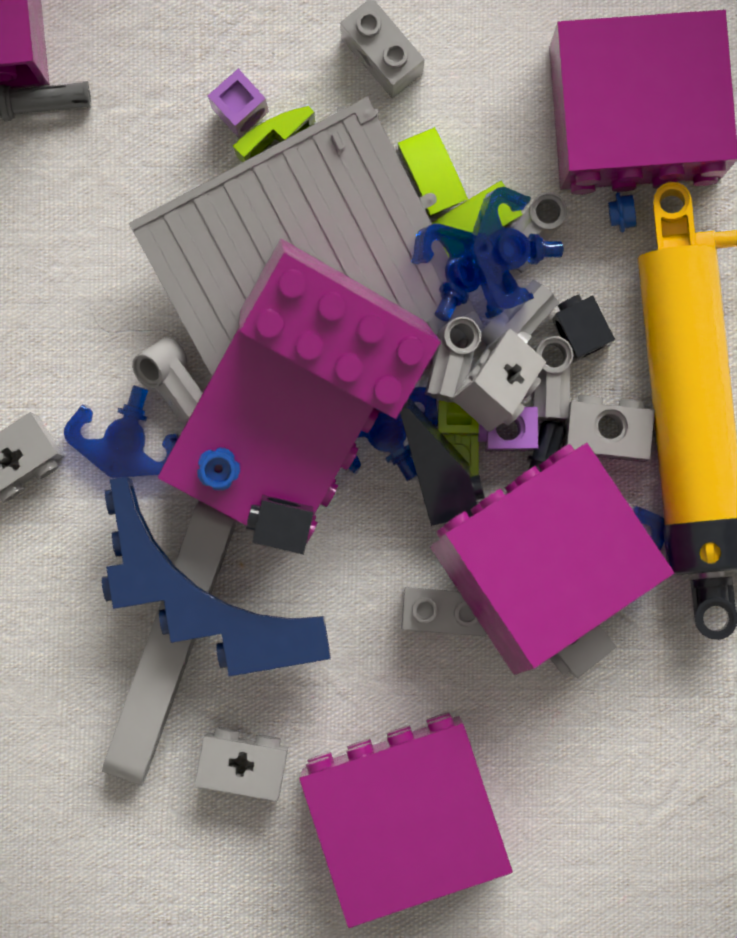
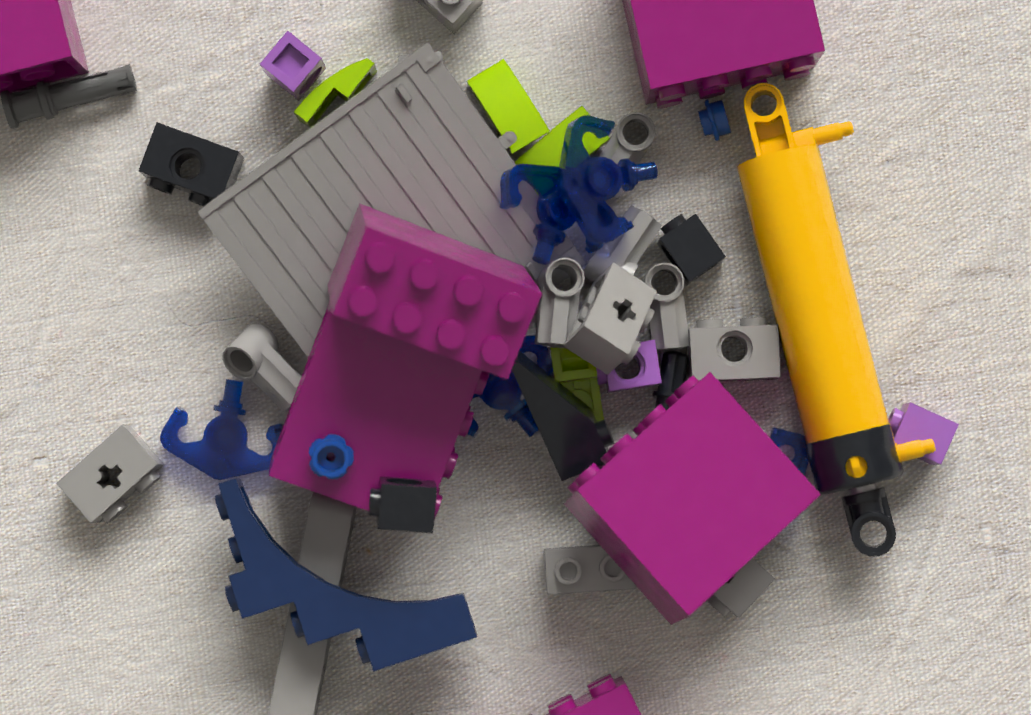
camera: 10 degrees left, 0 degrees up
none -> black brick [138,122,244,206]

